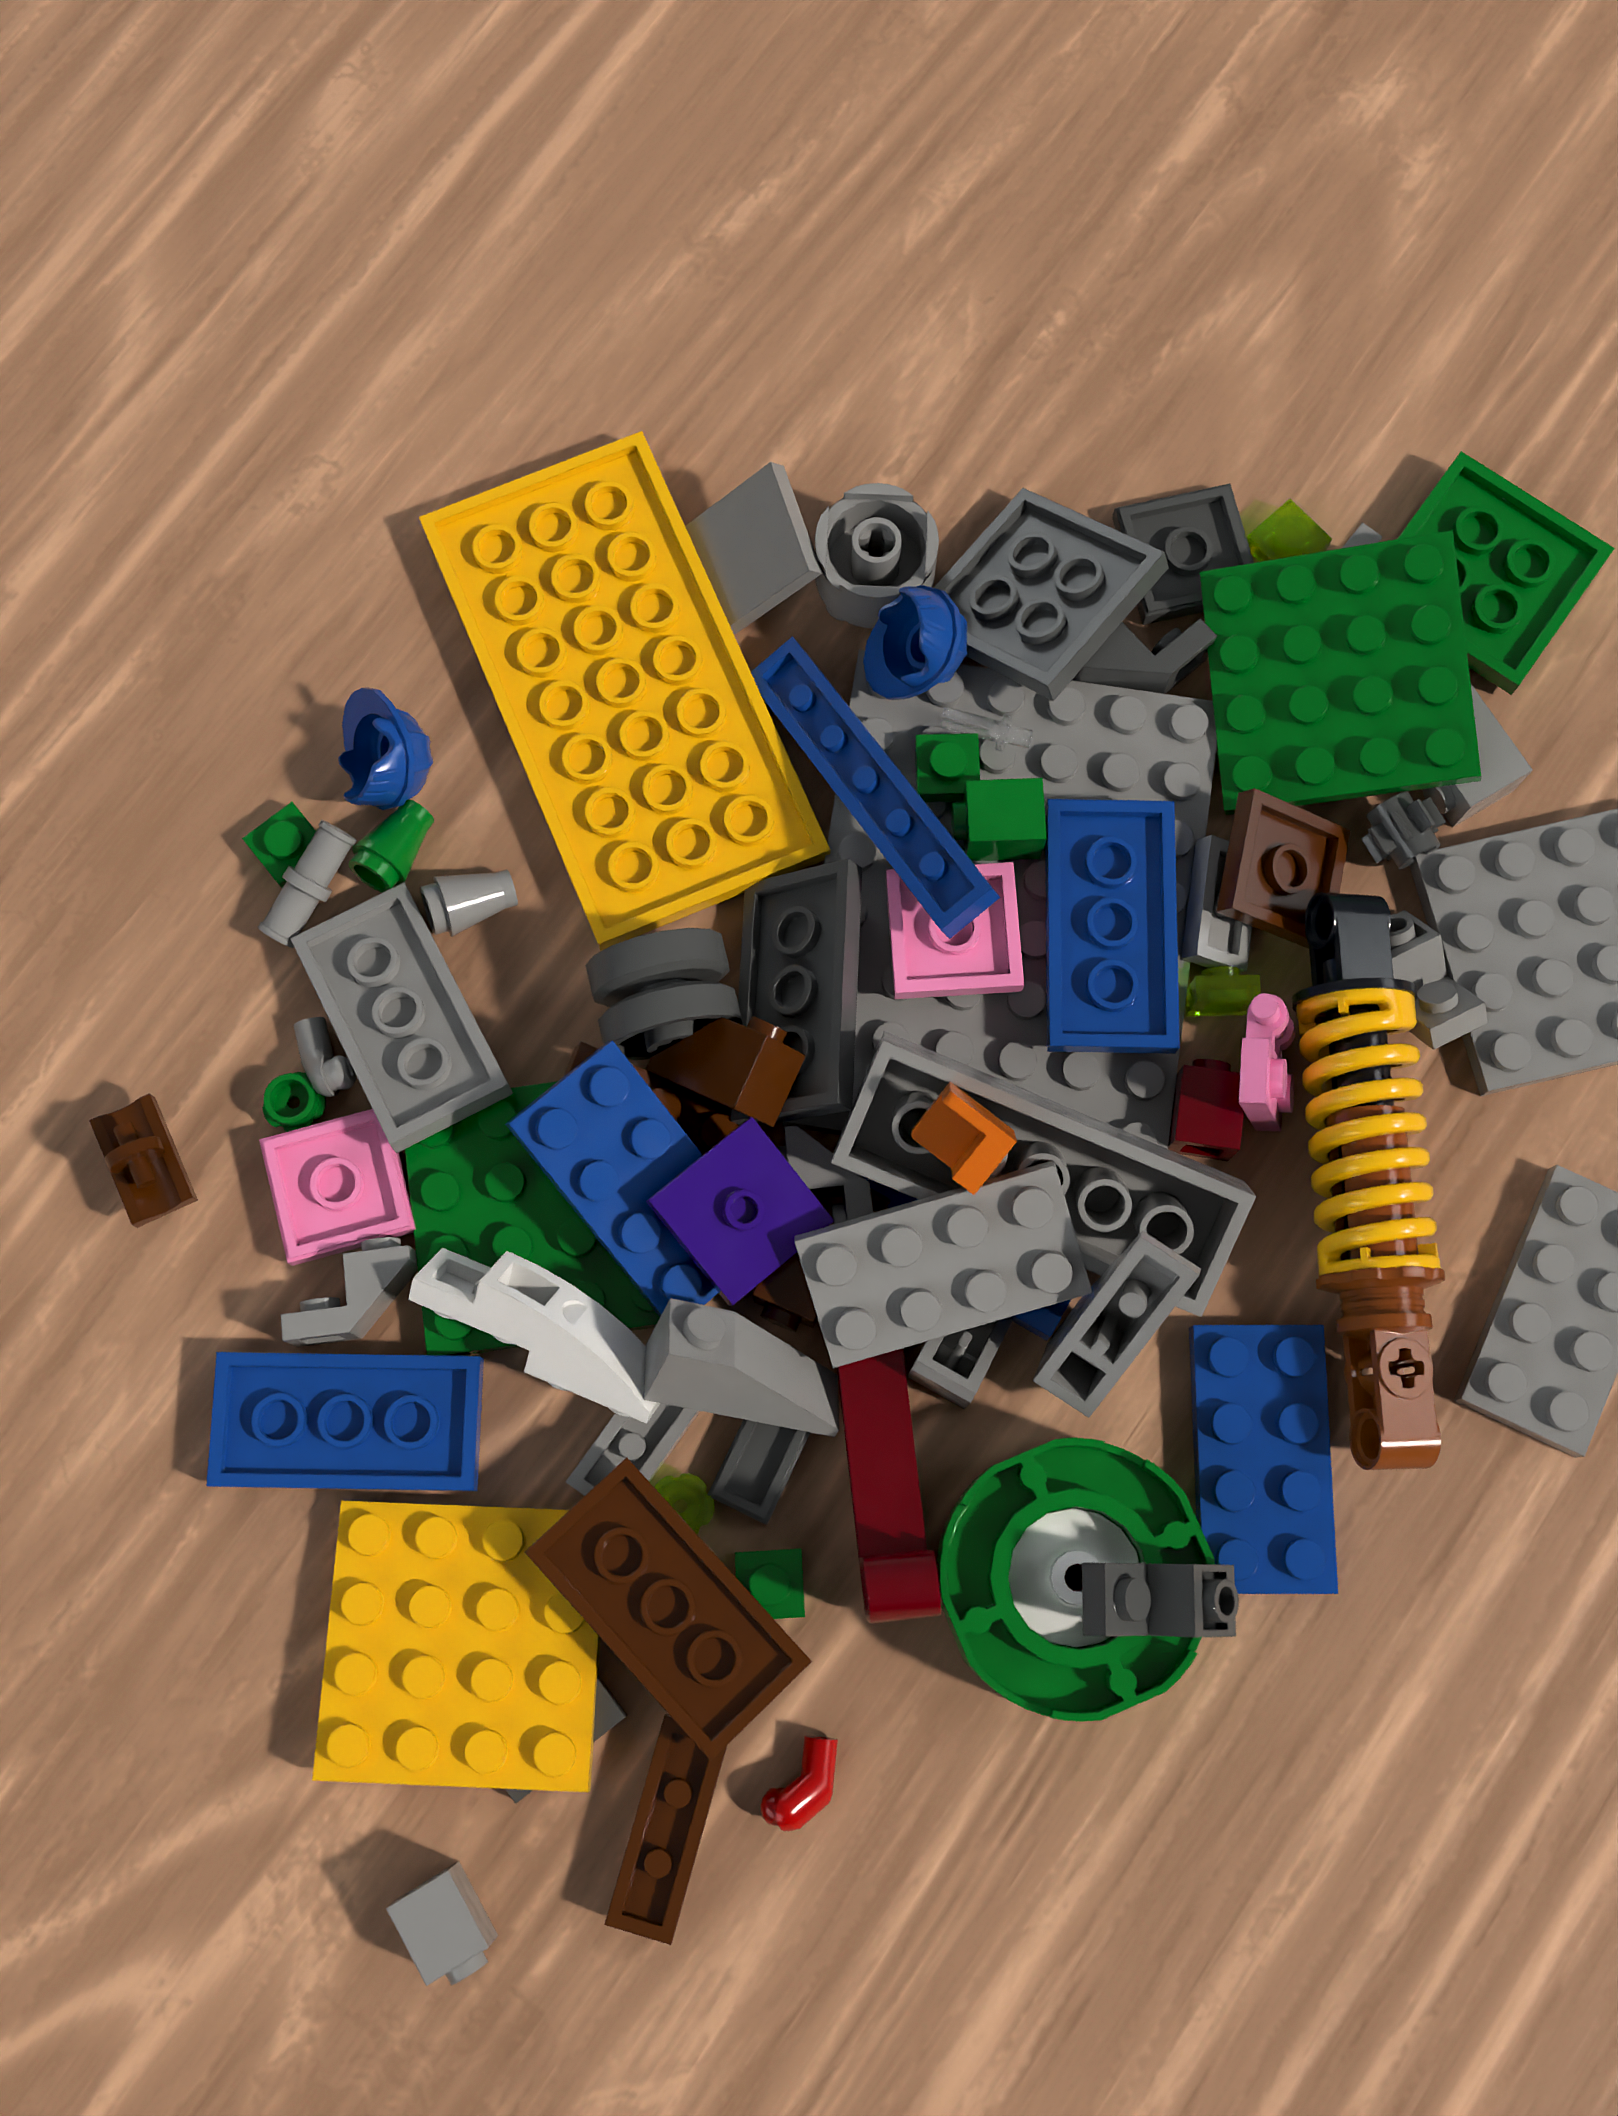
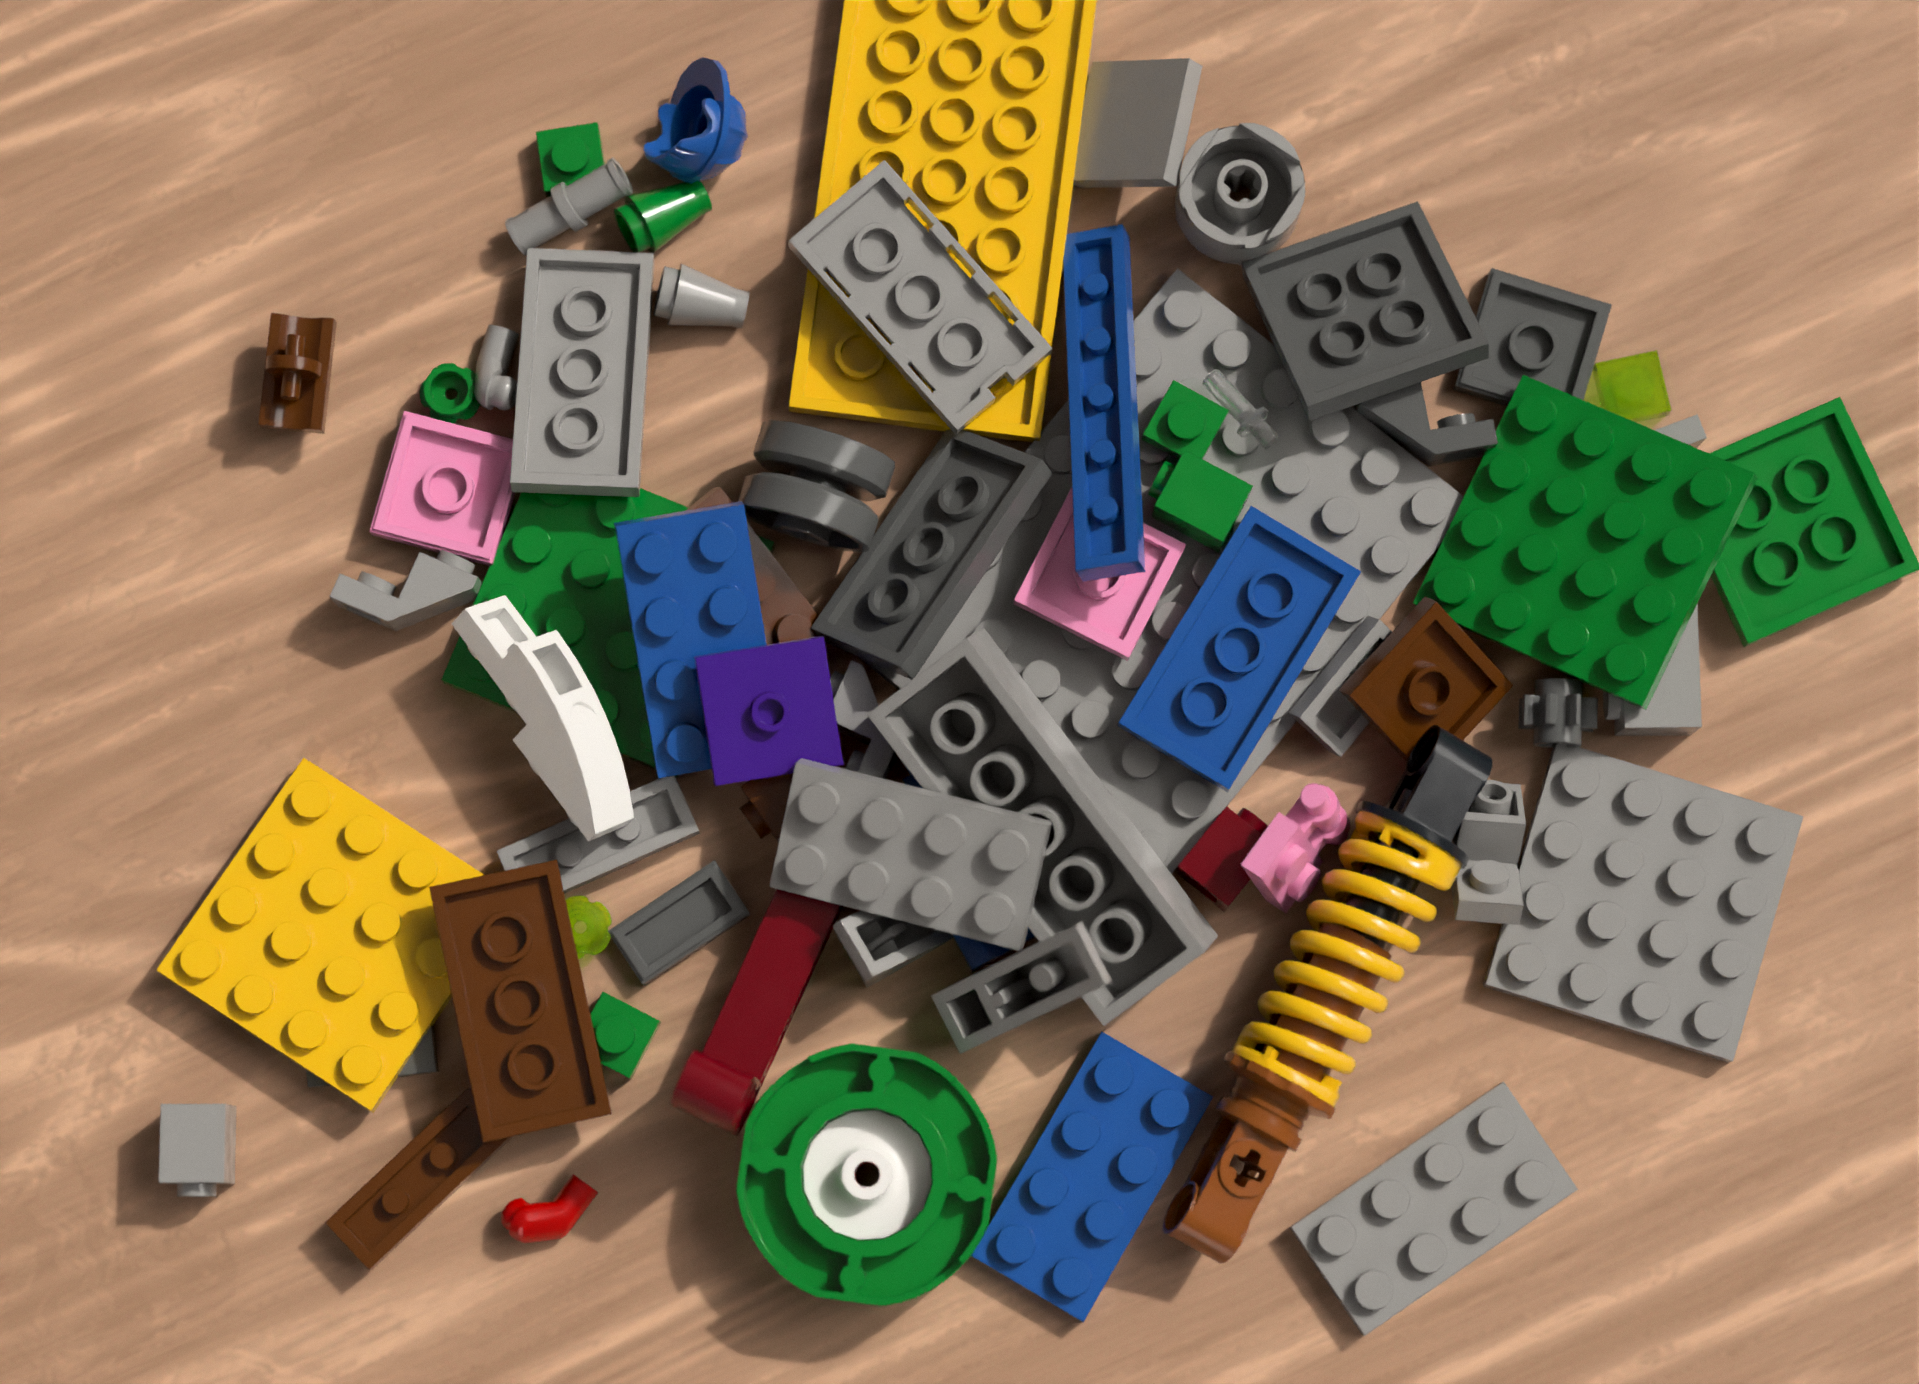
camera: 30 degrees right, 5 degrees up
blue plate [206,1352,484,1491] -> none
light grey slope [644,1298,839,1437] -> none
reddish brown slope [645,1016,806,1127] -> none
blue piece [863,585,968,700] -> none
orange panel [911,1081,1017,1195] -> none
dark grey slope [1082,1563,1239,1638] -> none
clear neon green plate [1185,966,1261,1016] -> none
none -> light grey piece [788,160,1053,435]

